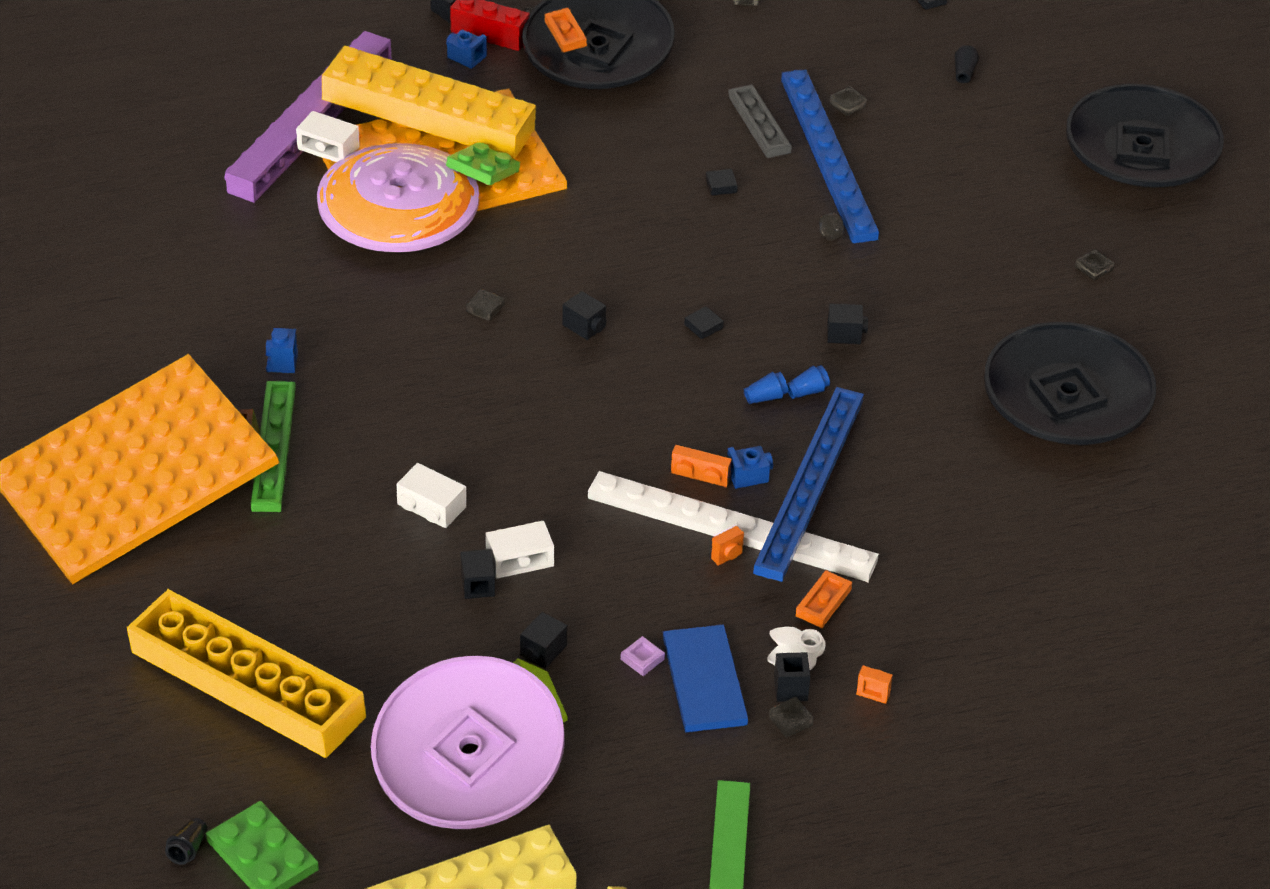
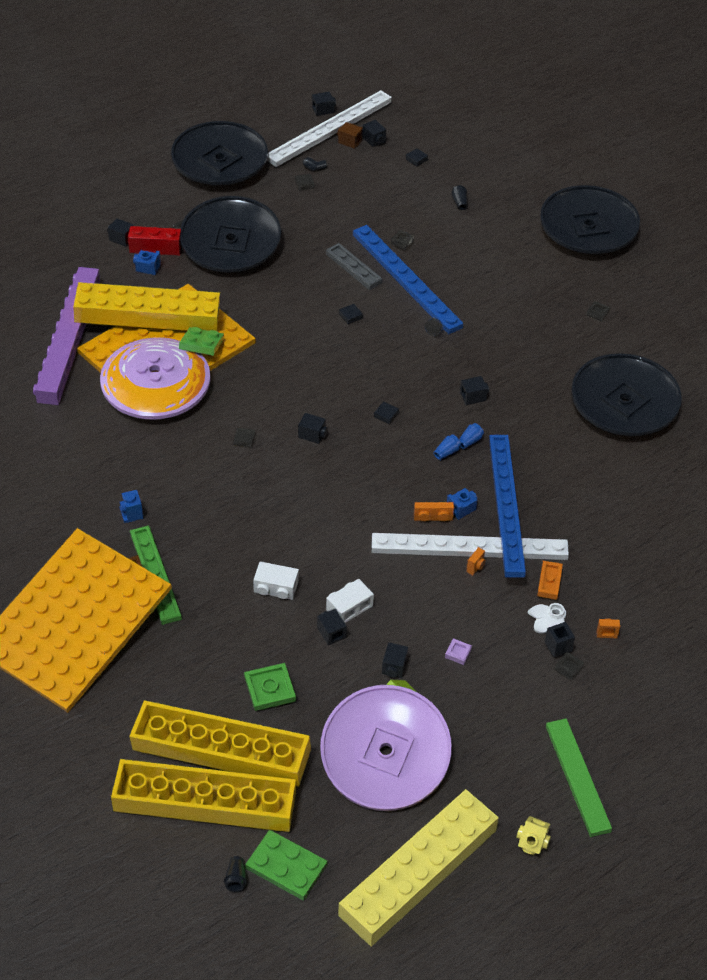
camera: 20 degrees left, 5 degrees up
white brick [296,111,360,162] -> none
orange plate [544,8,587,53] -> none
blue tile [663,625,748,733] -> none
none -> yellow brick [111,759,296,832]
none -> bright green plate [244,663,296,711]

